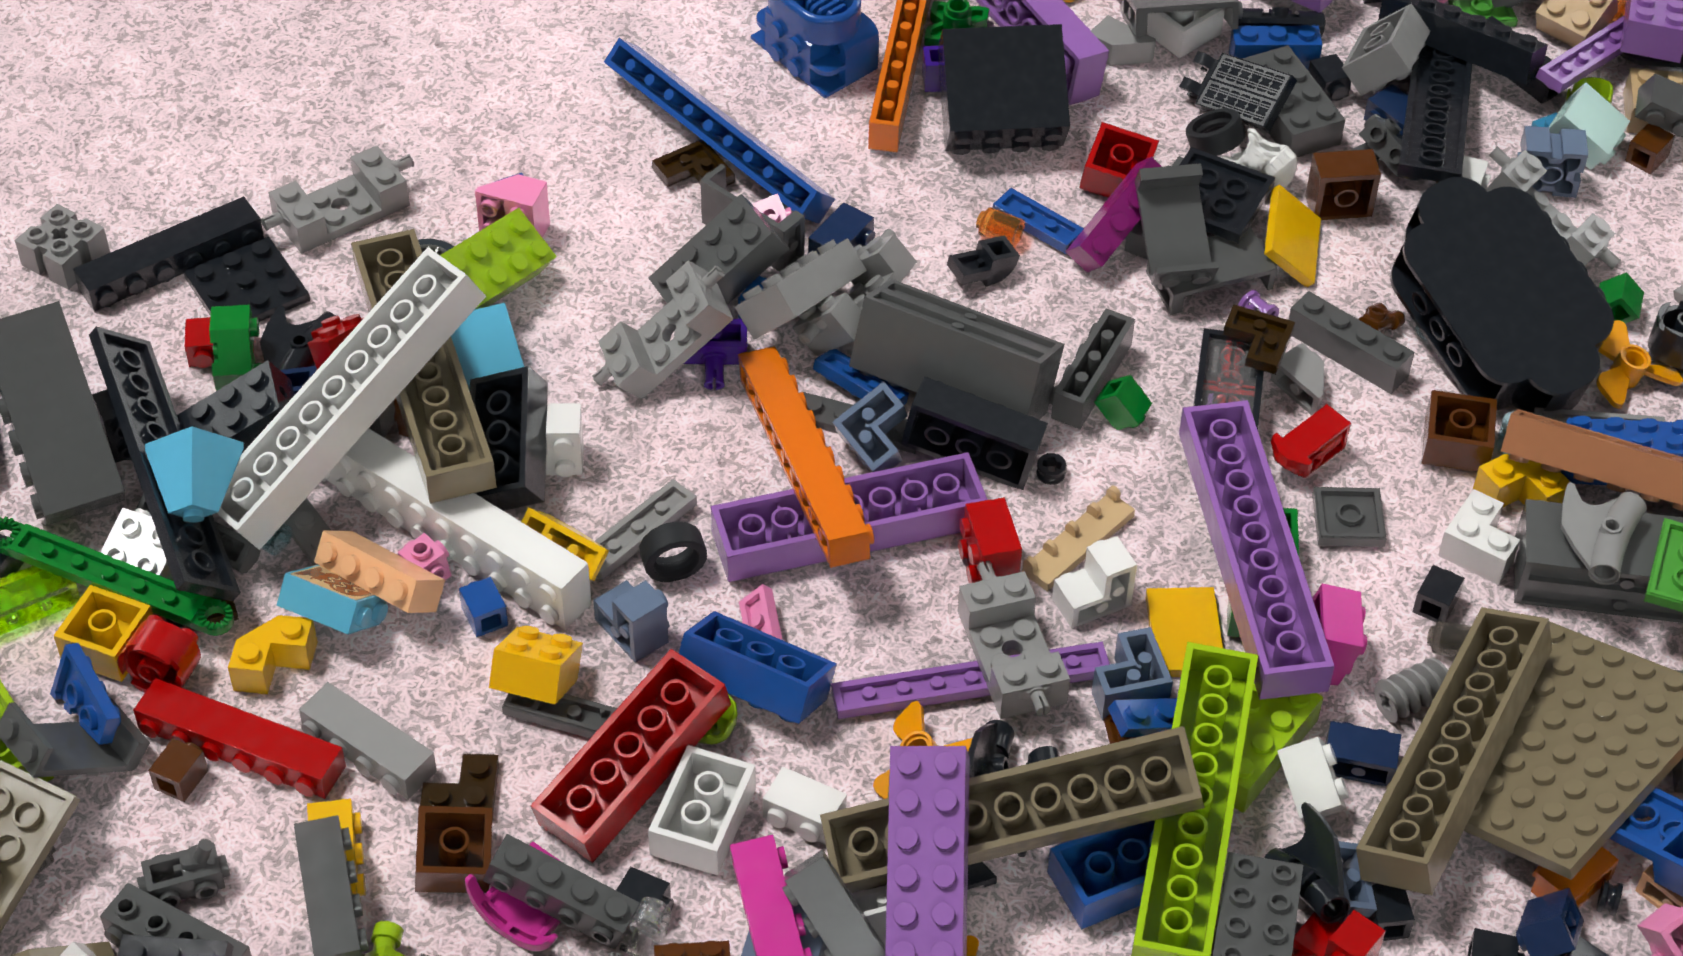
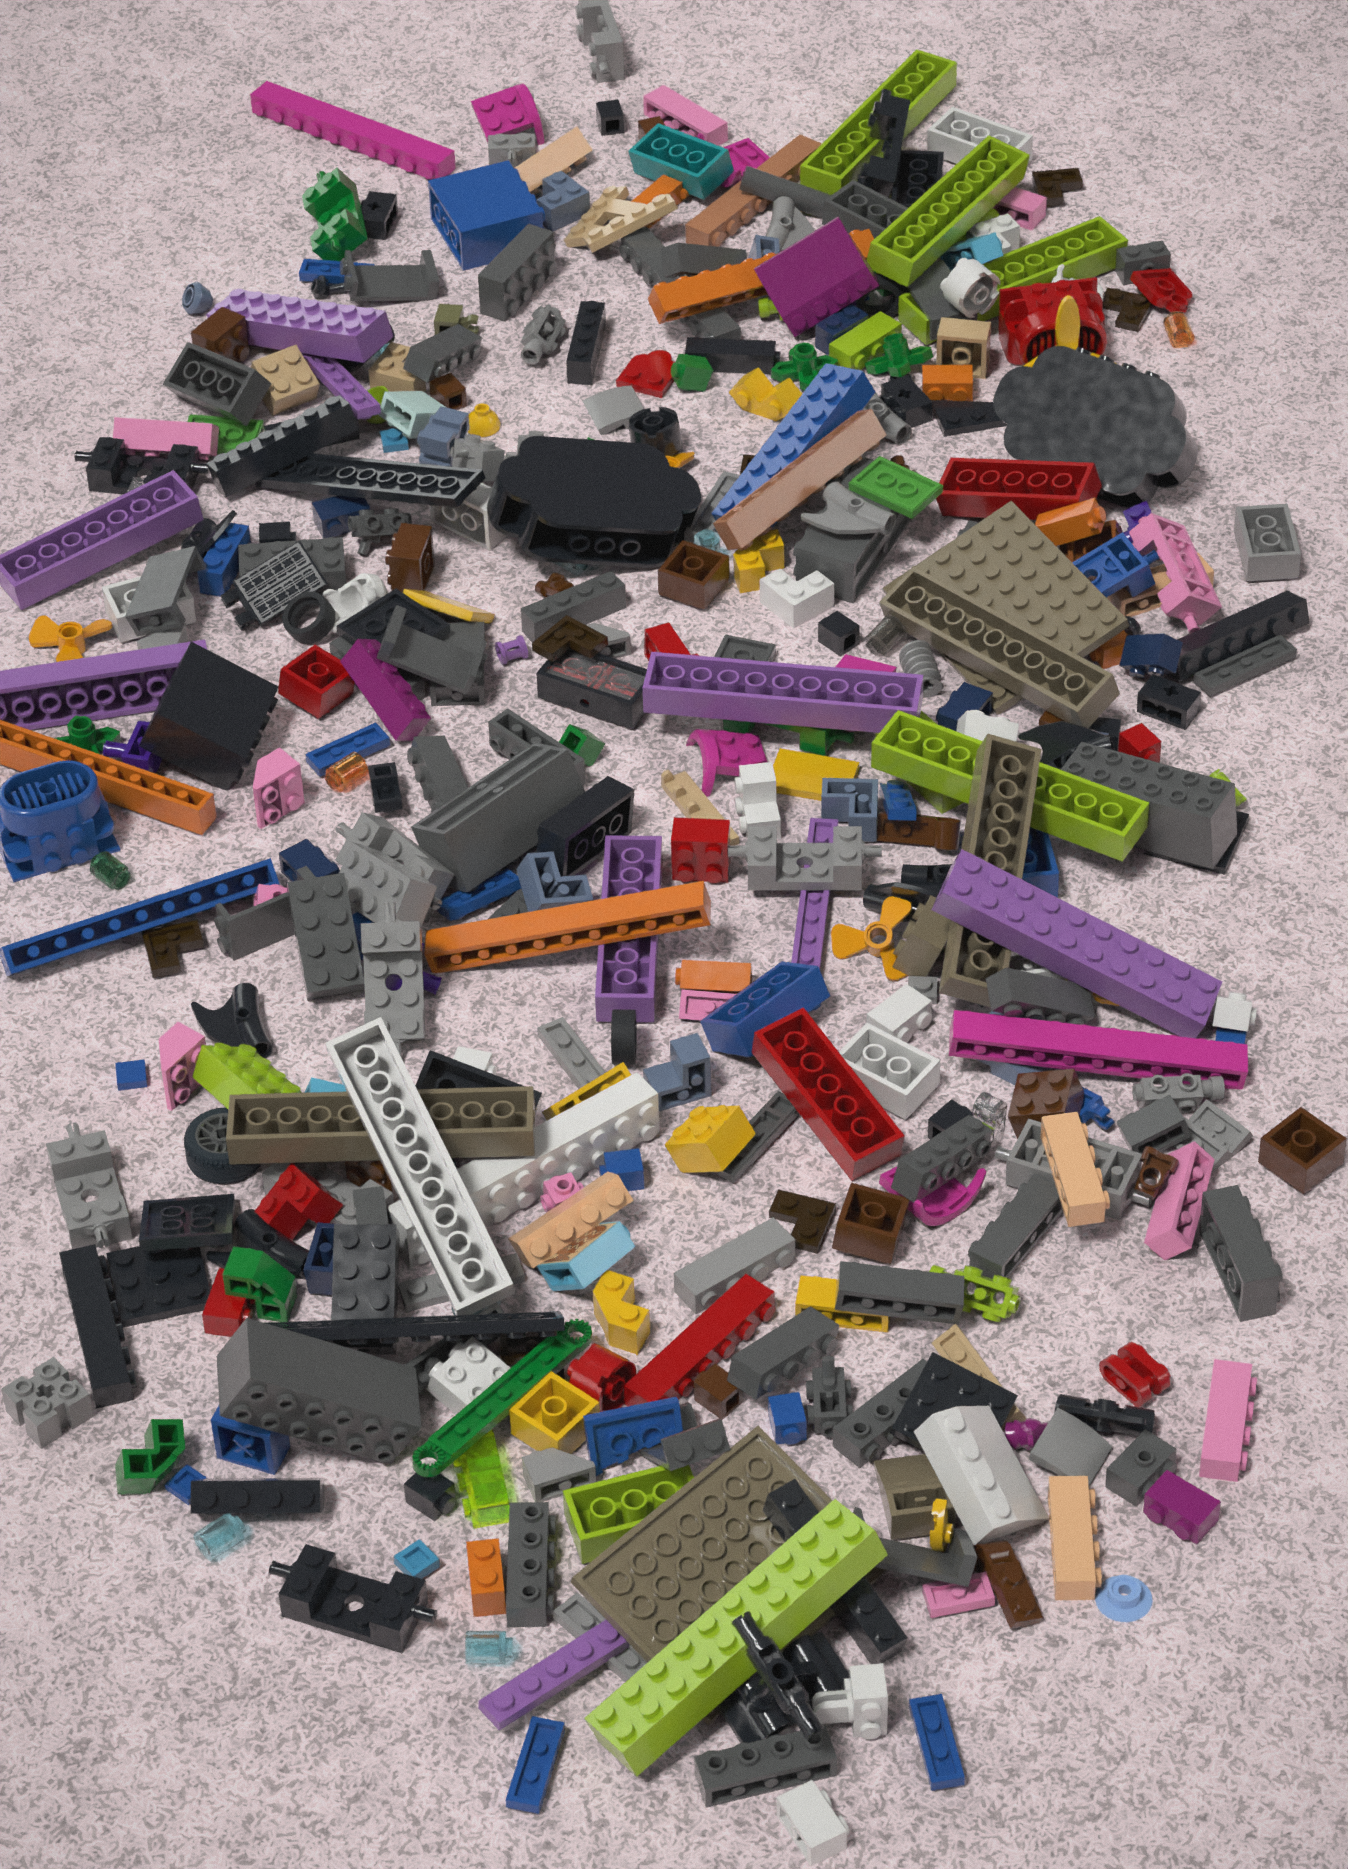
camera: 70 degrees left, 5 degrees down
medium azure slope [145,426,244,523] -> none
light grey brick [1342,3,1430,96] -> none
none -> clear green brick [90,851,131,890]
none -> black plate [139,1194,236,1253]
none -> black pin [191,983,273,1059]
none -> bright pink slope [253,747,304,829]
none -> dark grey brick [407,735,468,813]
none -> yellow brick [468,403,501,437]
none -> light grey slope [522,1448,596,1502]
none -> orange brick [675,960,753,994]
none -> dark pink piece [686,729,767,797]
none -> dark grey brick [727,1306,839,1399]
none -> blue brick [768,1392,807,1445]

